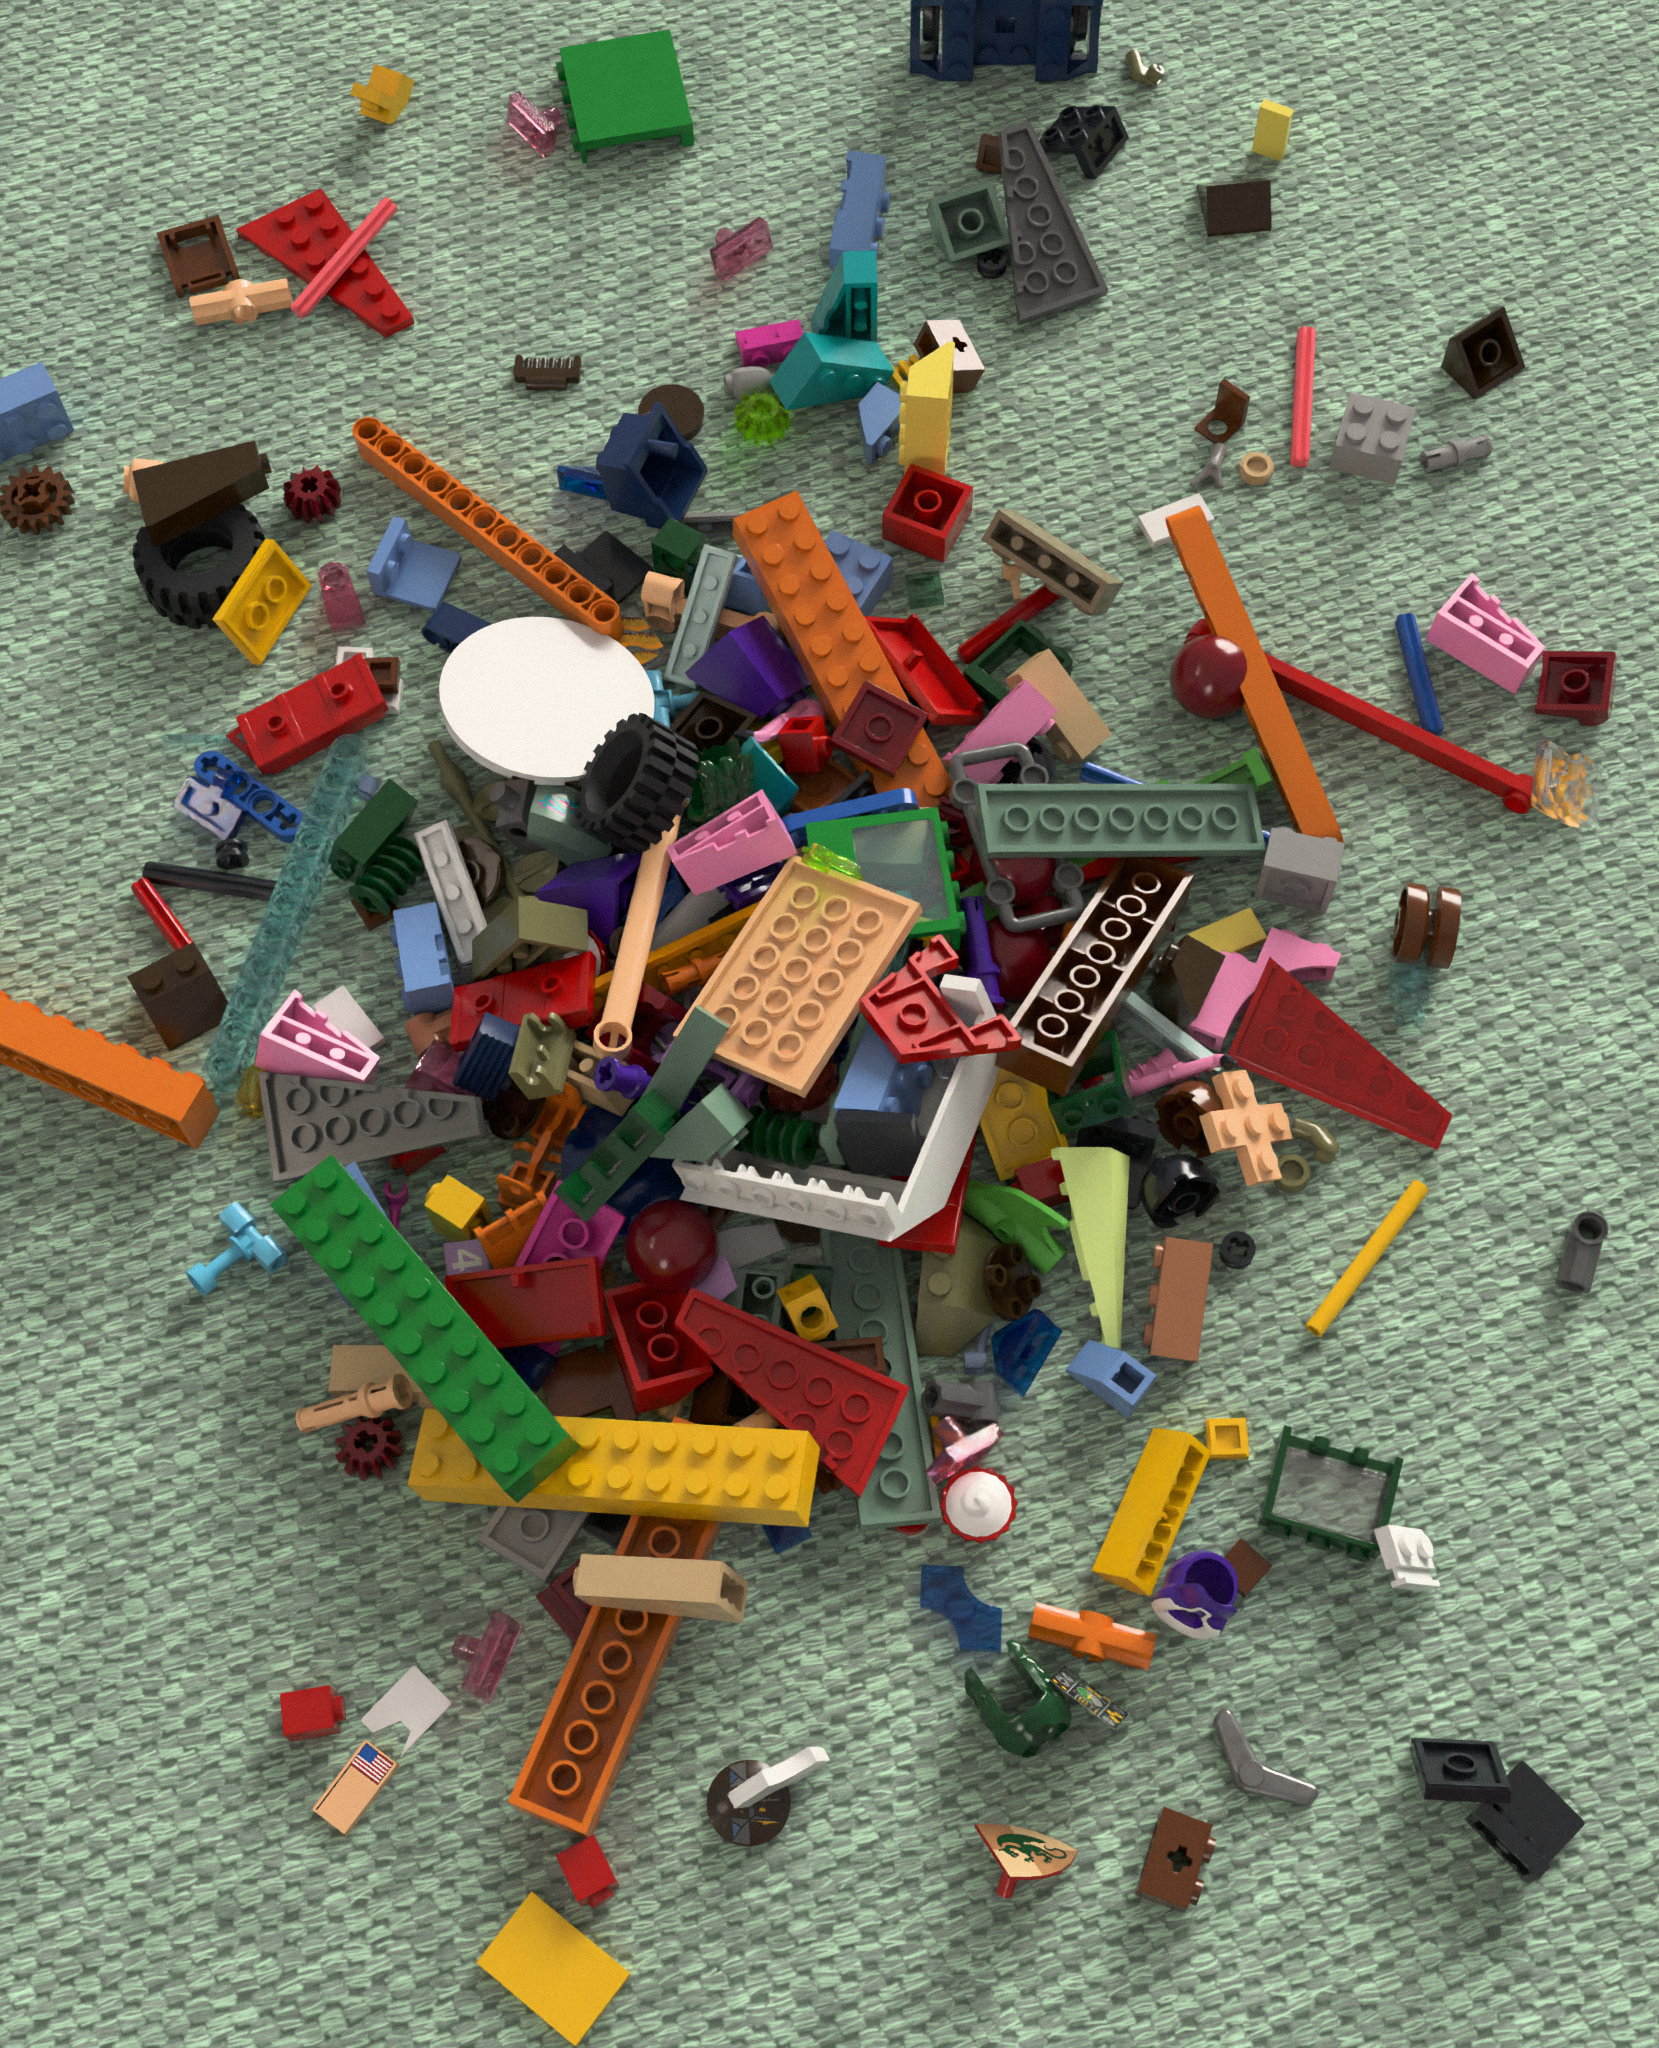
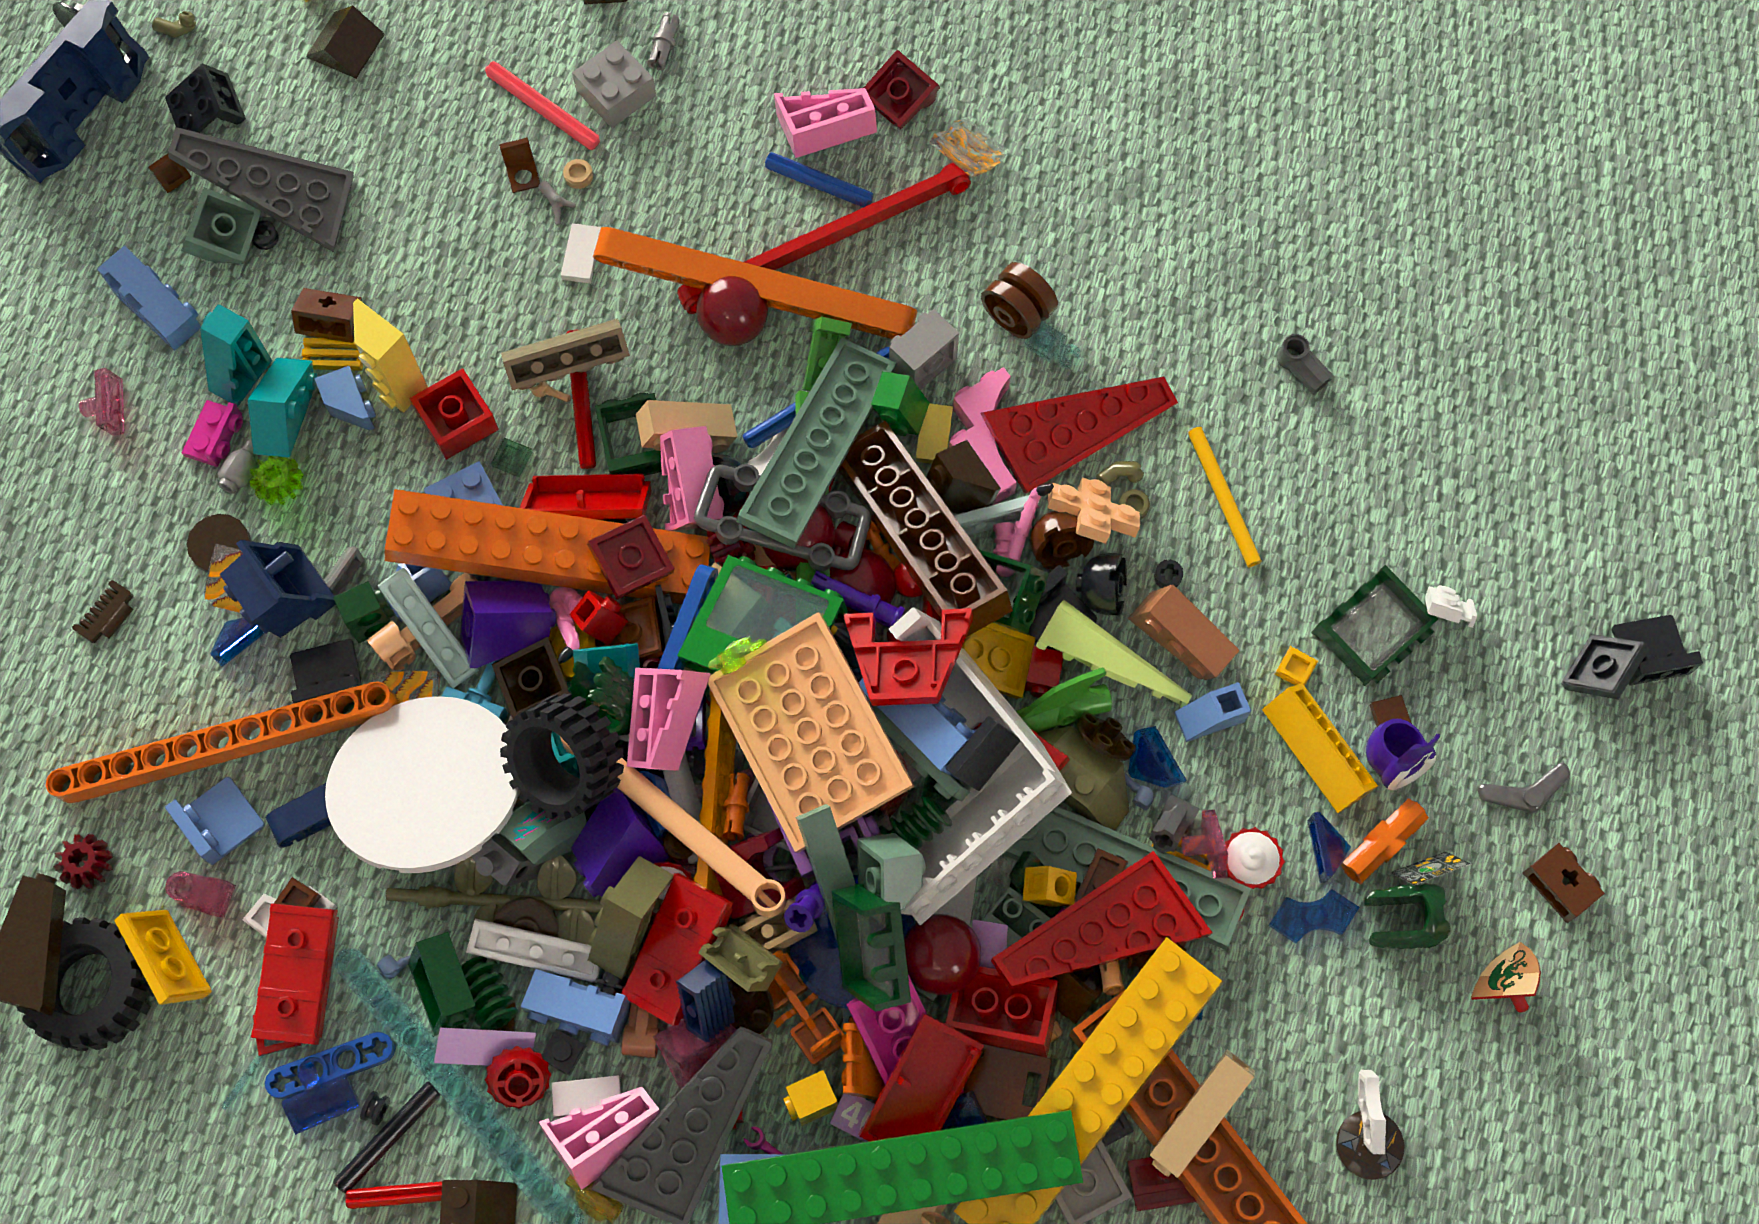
camera: 60 degrees left, 5 degrees up
none -> lavender sticker [434,1028,536,1066]
none -> red piece [484,1046,552,1109]
none -> black plate [542,1029,587,1076]
none -> green brick [871,371,930,436]
none -> clear blue slope [1307,812,1351,883]

